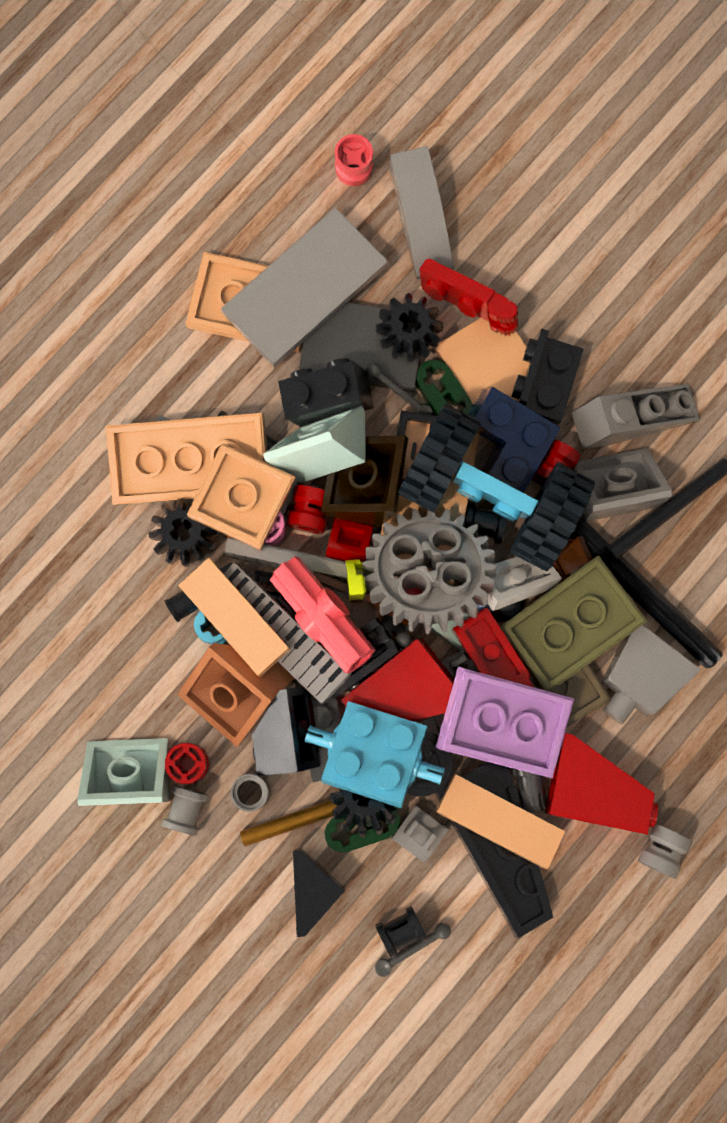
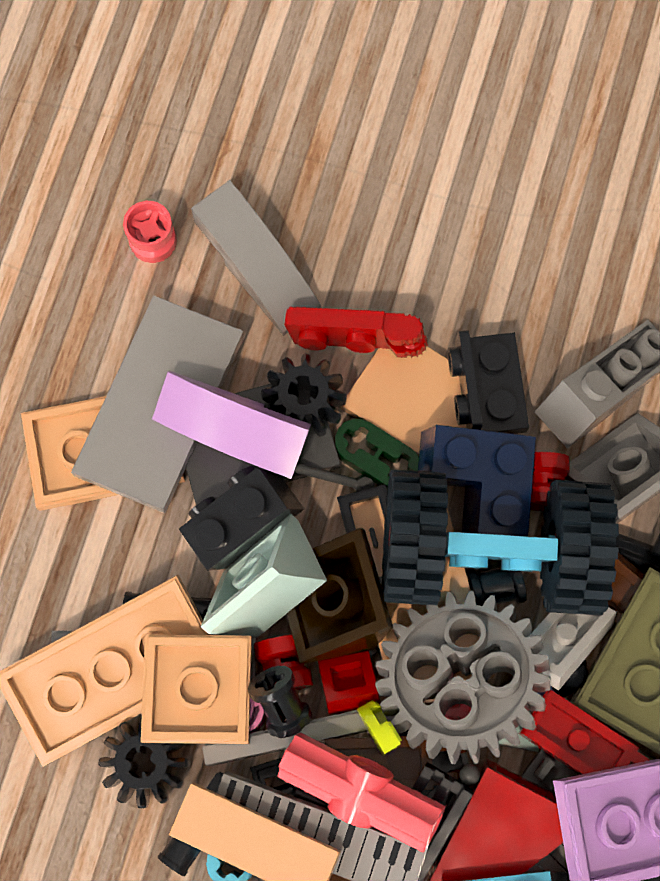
camera: 20 degrees left, 5 degrees down
none -> lavender slope [152,371,311,479]
none -> black bush [248,666,313,738]

